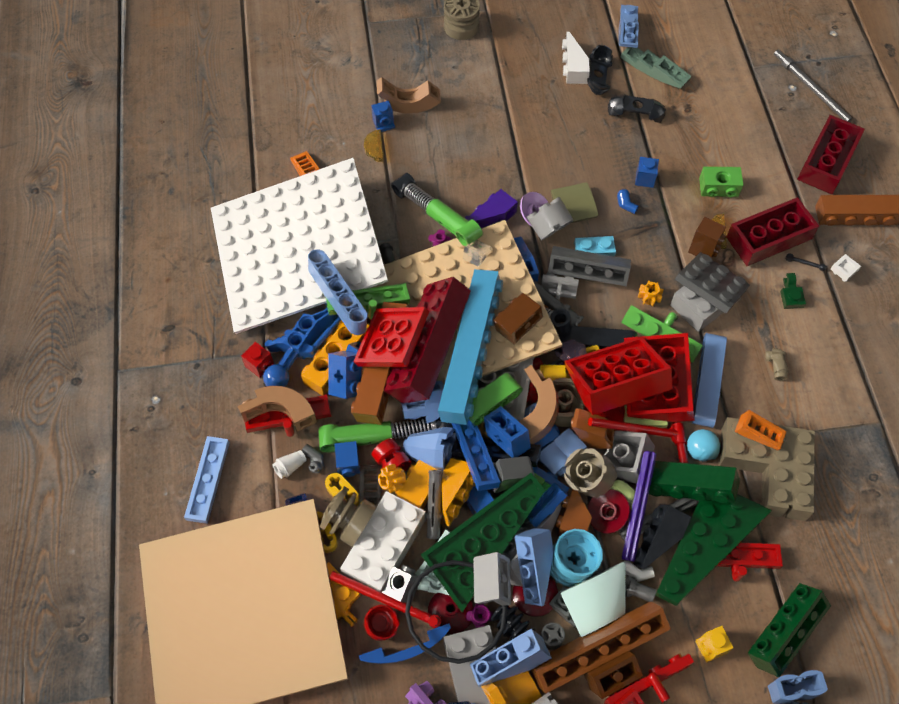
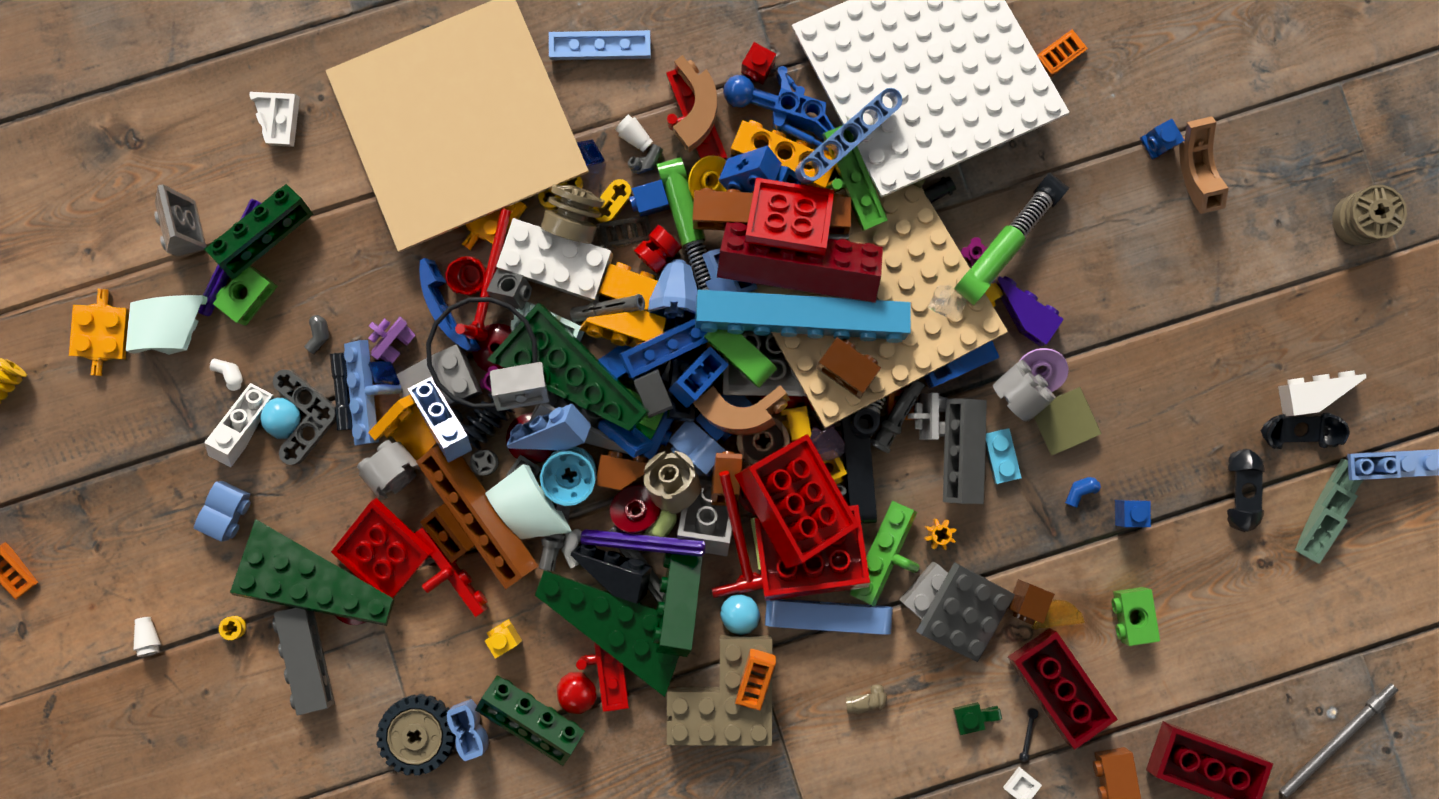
camera: 80 degrees right, 25 degrees up
clear yellow tile [364,129,383,162] -> none
light orange gear [378,464,406,493] -> none
none -> red hair [557,672,597,714]
none -> yellow dish [688,155,726,199]

